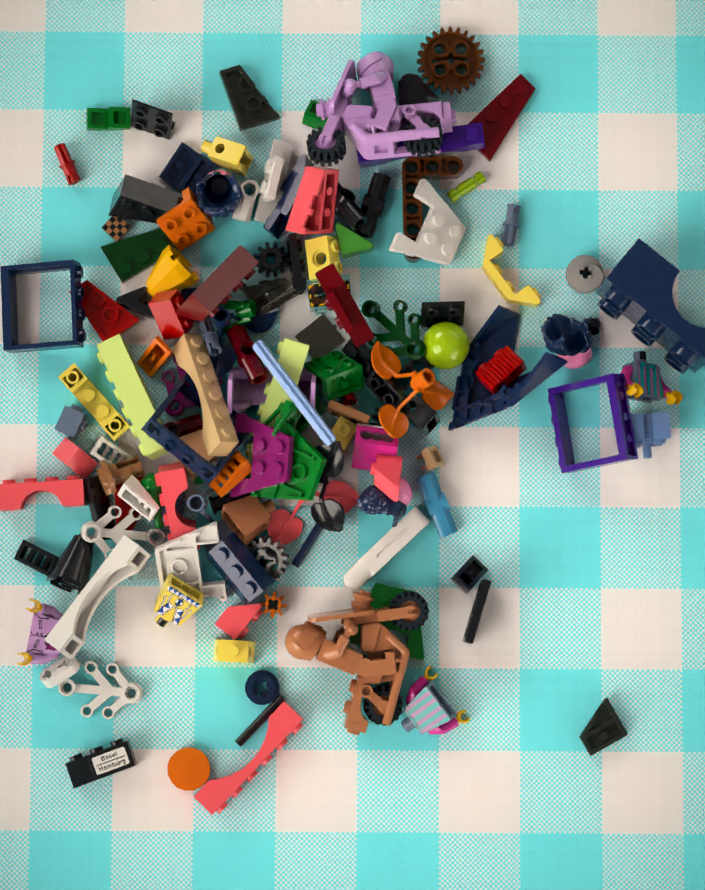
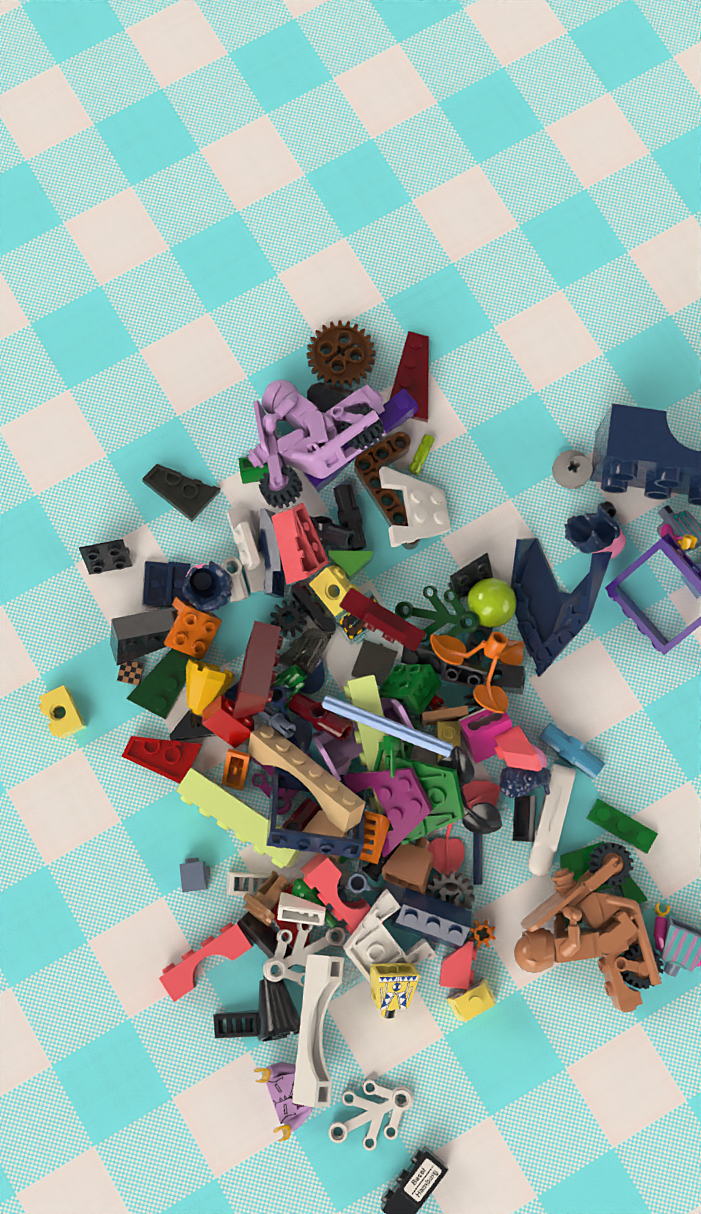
camera: 30 degrees left, 5 degrees down
dark blue window [0,260,86,353] -> none
white beam [40,656,80,688] -> none
coral slope [52,437,99,478] -> none
red axle [54,143,81,186] -> none
light yellow slope [58,363,130,441] -> none
green slope [86,107,130,131] -> none
orange tile [167,747,211,791] -> none
coral arch [194,701,303,815] -> none
light yellow torso [201,137,253,176] -> none
black bar [235,694,286,747] -> none
dark blue gear [245,670,280,705] -> none
tan tile [416,445,445,470] -> none
black slope [450,555,488,594] -> none
black tile [462,579,491,644] -> none
red brick [476,345,527,394] -> none
light yellow slope [482,234,541,308] -> none
sand blue axle [502,204,521,247] -> none
none -> light yellow brick [39,685,86,739]
none -> black tile [512,795,536,842]
none -> green plate [586,799,658,854]

